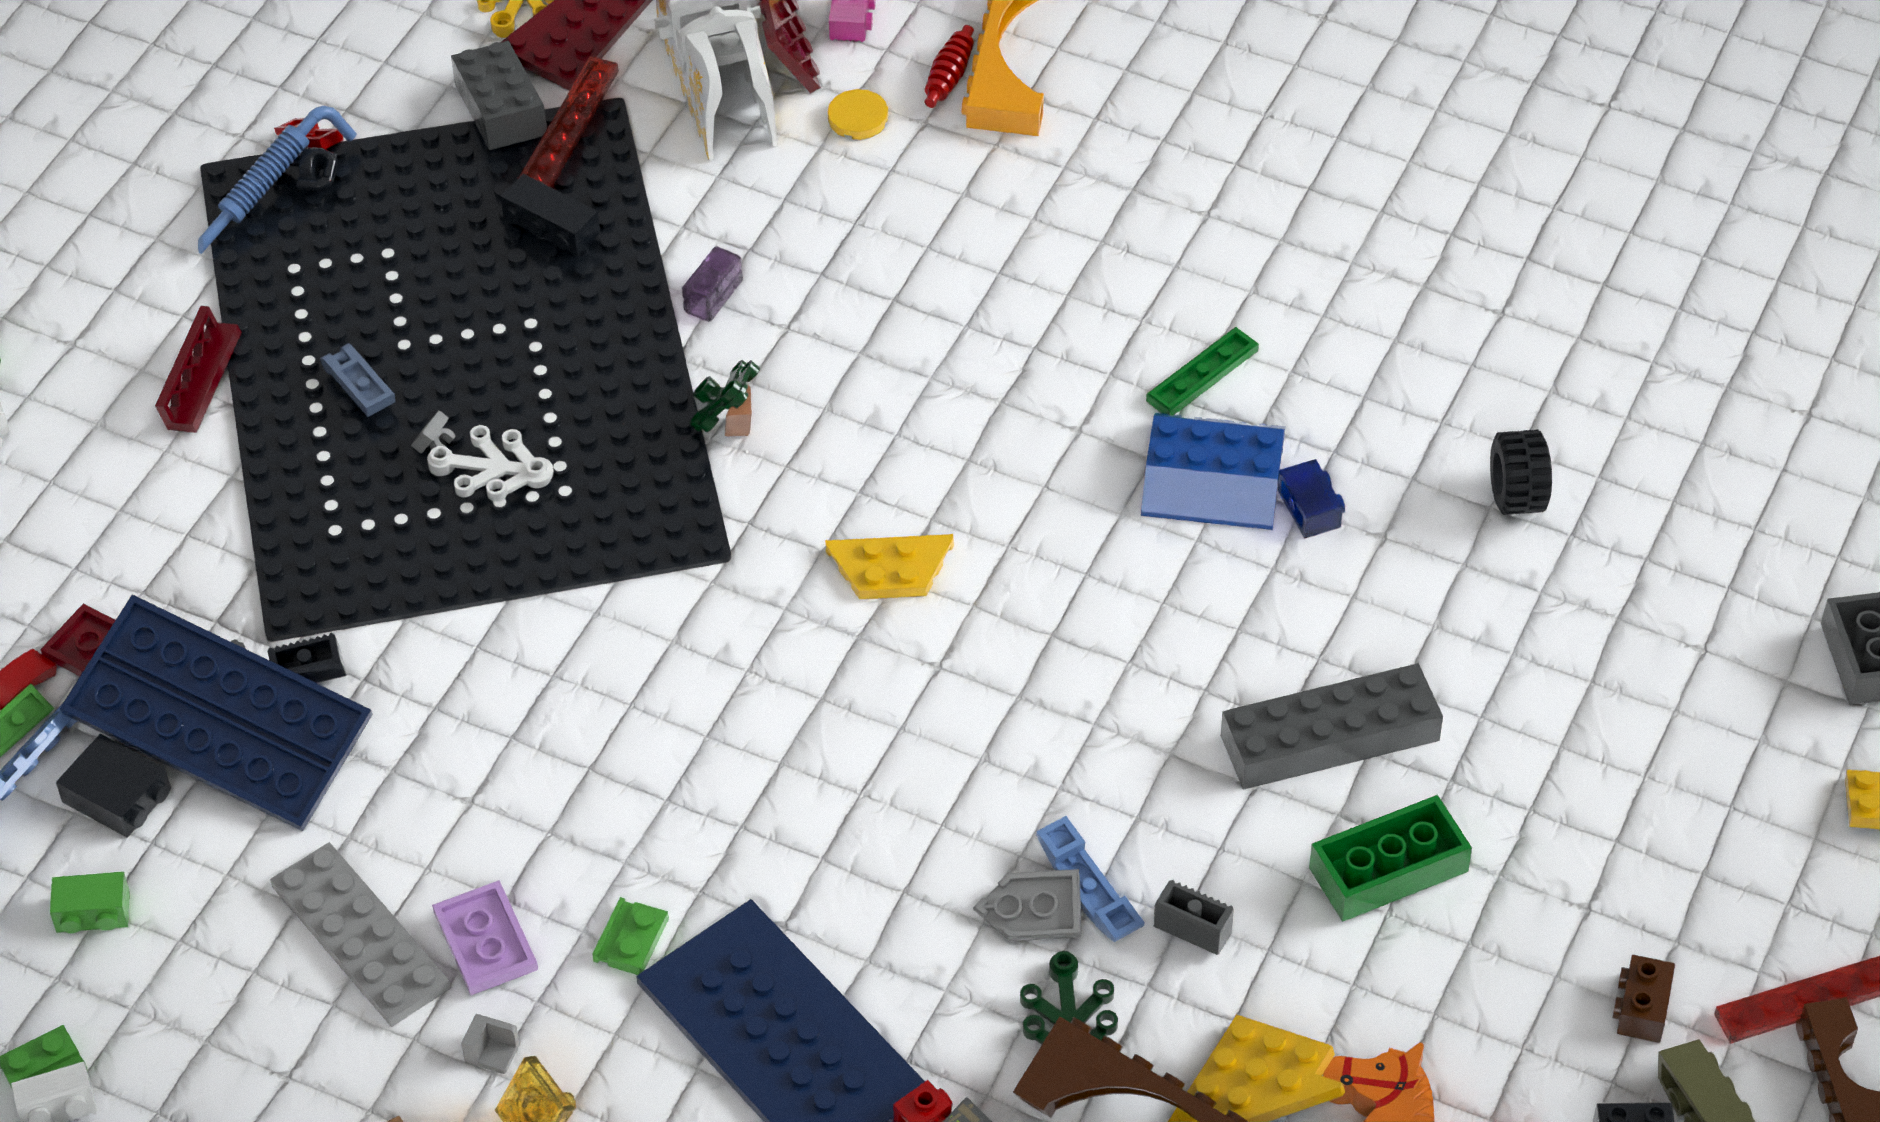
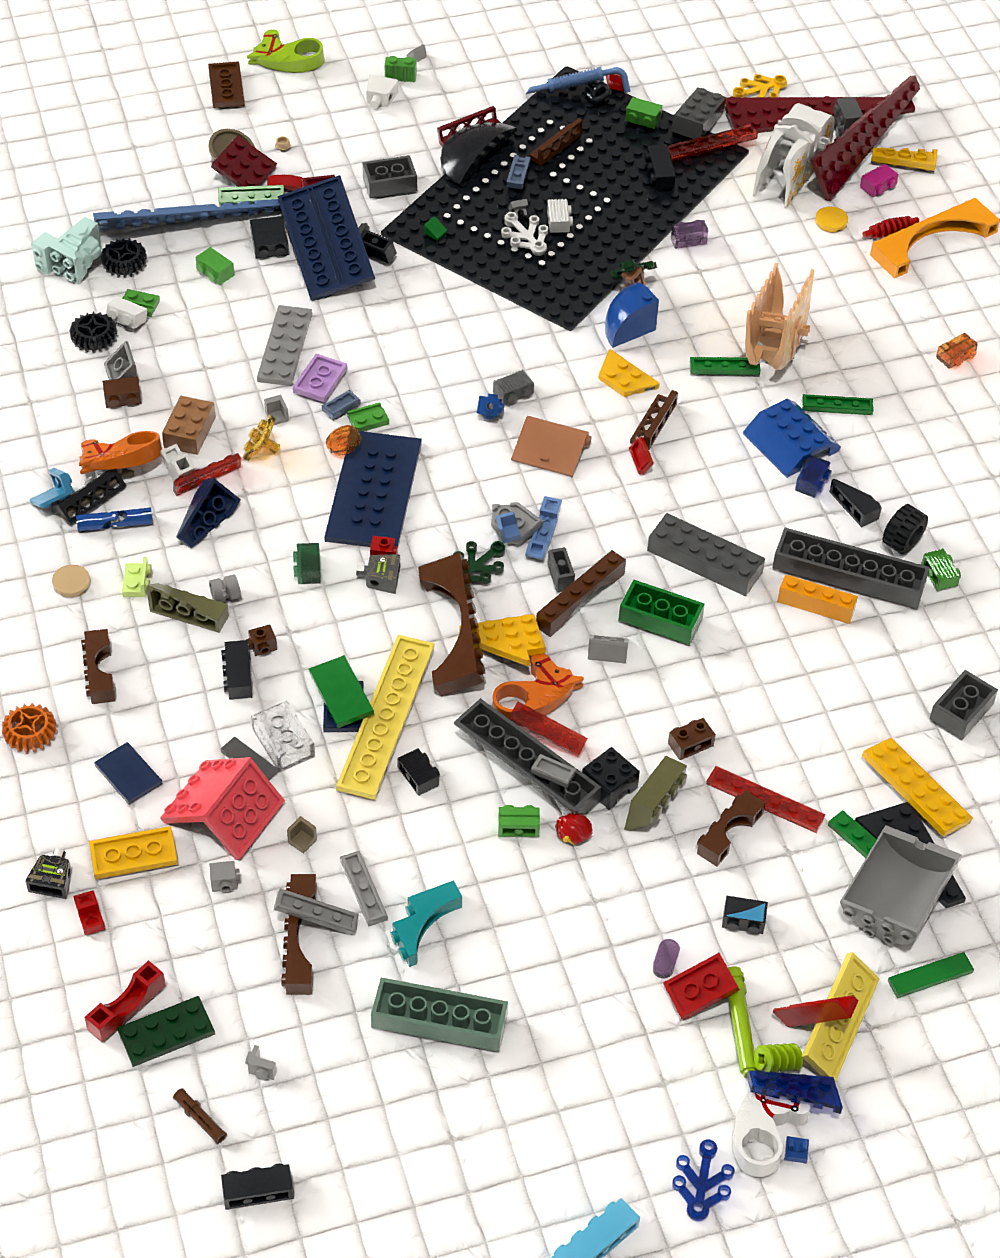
camera: 45 degrees right, 0 degrees up
none -> sand blue plate [322,390,361,420]
none -> clear orange tile [326,425,361,456]
none -> dark grey brick [362,155,417,198]
none -> green slope [424,217,448,241]
none -> black brick [440,122,517,186]
none -> blue brick [477,393,504,420]
none -> dark grey brick [493,369,534,405]
none -> medium blue panel [496,512,521,543]
none -> nougat door [511,416,592,477]
none -> reddish brown fence [529,118,583,166]
none -> reddish brown arch [536,550,626,637]
none -> white brick [547,199,573,233]
none -> light grey slope [588,635,629,664]
none -> blue brick [605,282,659,348]
none -> bright green brick [625,97,663,129]
none -> red tile [629,436,654,475]
none -> reddish brown fence [630,390,678,450]
none -> green plate [689,357,761,375]
none -> light nougat animal [745,263,815,370]
none -> dark grey brick [772,527,930,609]
none -> light orange brick [777,574,858,624]
none -> black slope [829,478,882,528]
none -> bright green brick [921,548,961,591]
none -> clear orange brick [936,333,978,369]

